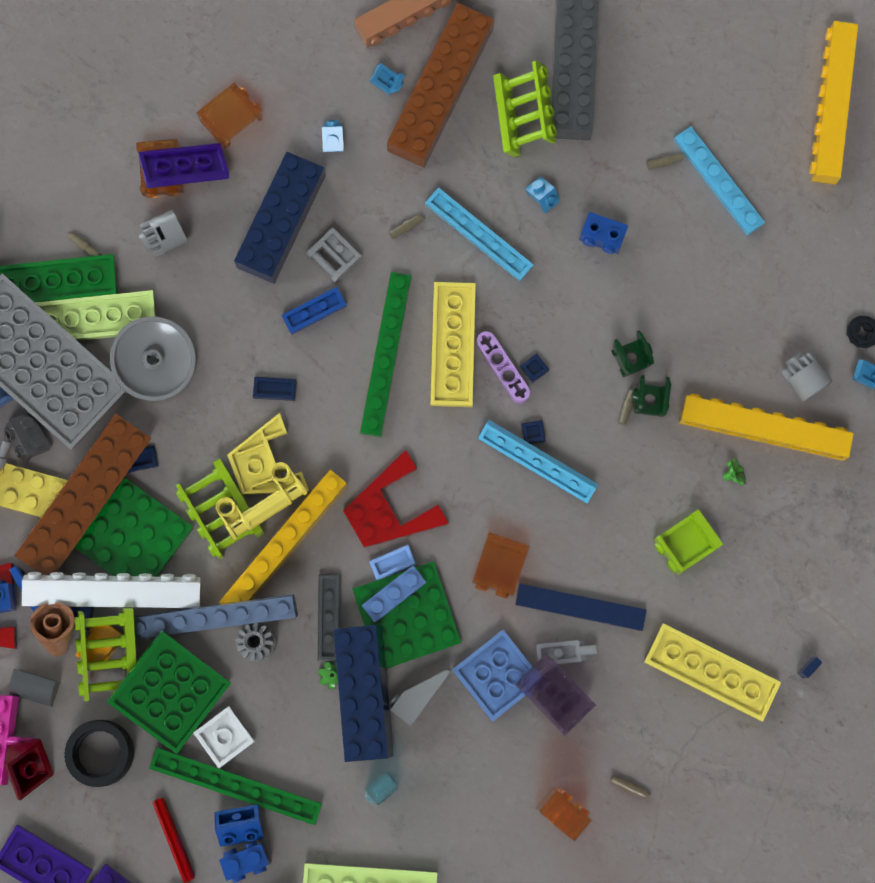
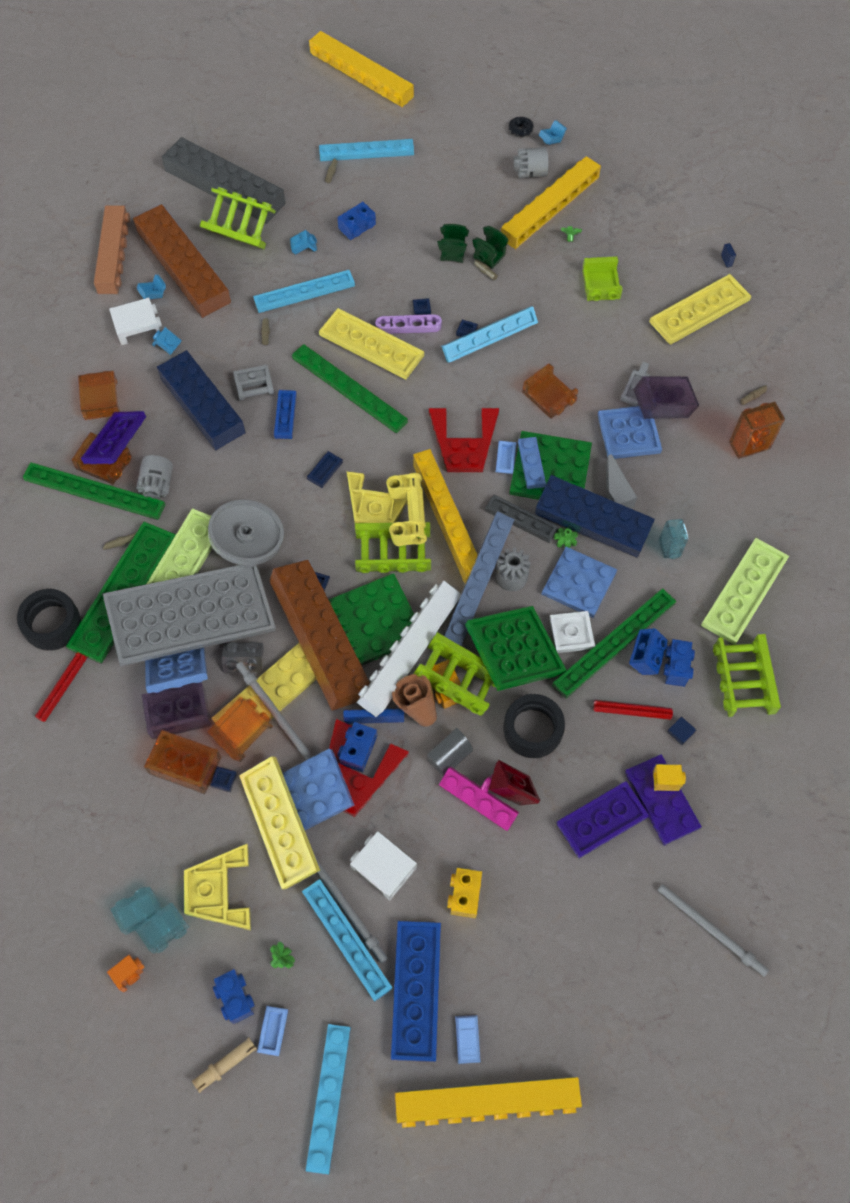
camera: 60 degrees left, 15 degrees down
dark blue tile [515,584,647,631] -> none
none -> green plate [23,462,165,520]
none -> white panel [109,298,162,345]
none -> medium blue plate [541,547,617,618]

